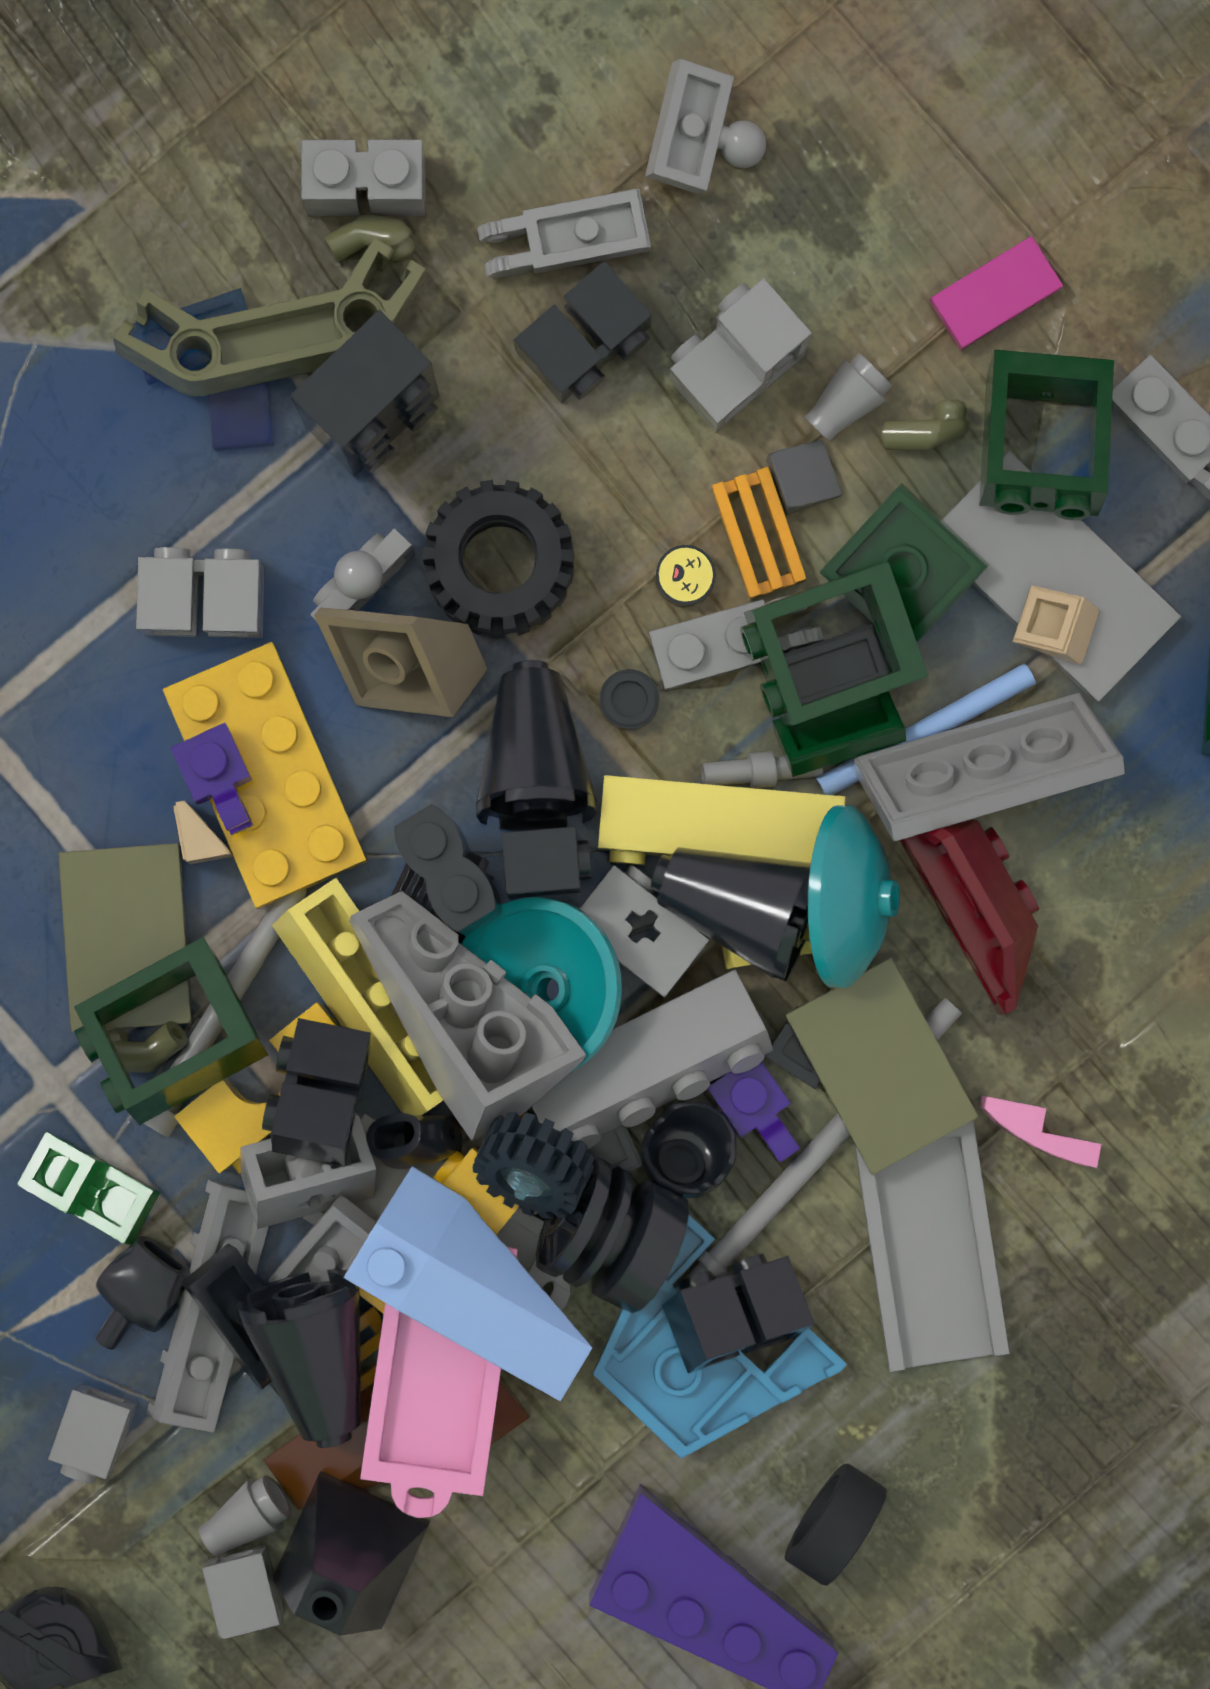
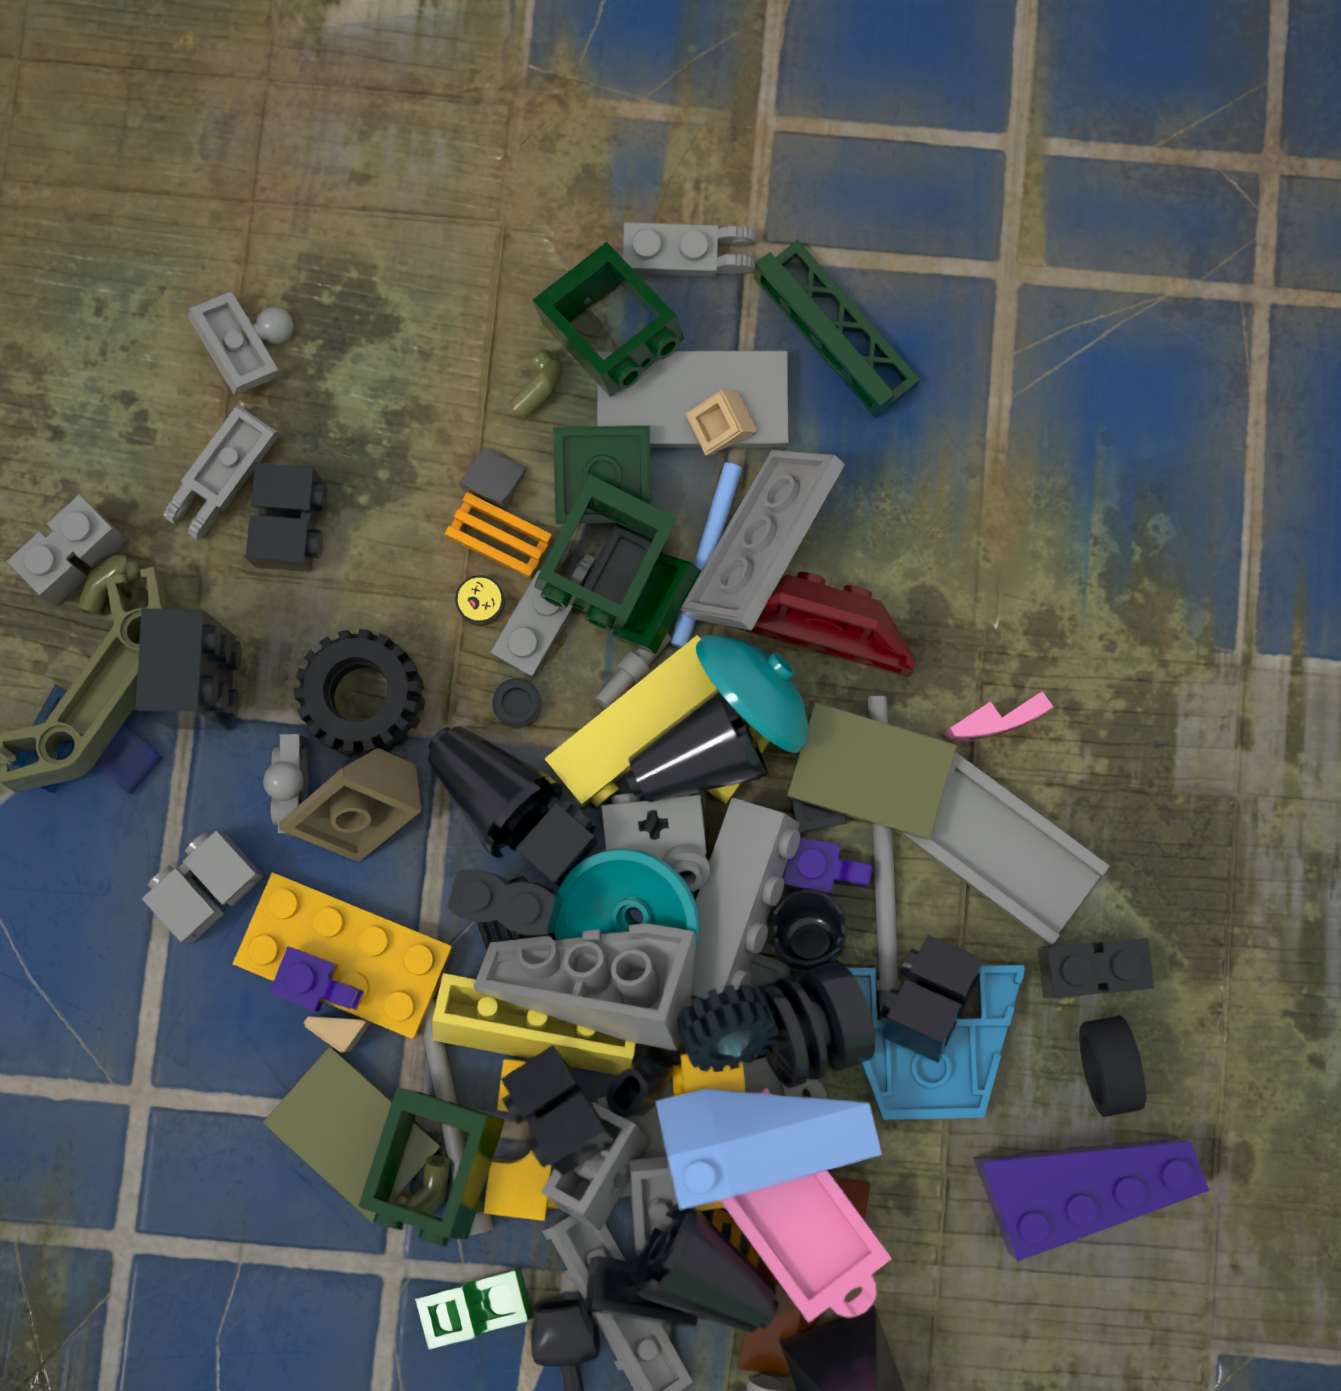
camera: 40 degrees left, 5 degrees down
light grey brick [669,278,812,433] -> none
light grey cone [804,353,893,442] -> none
dark pink tile [929,236,1063,351] -> none
none -> light grey plate [663,845,710,892]
none -> black piece [1038,938,1154,998]

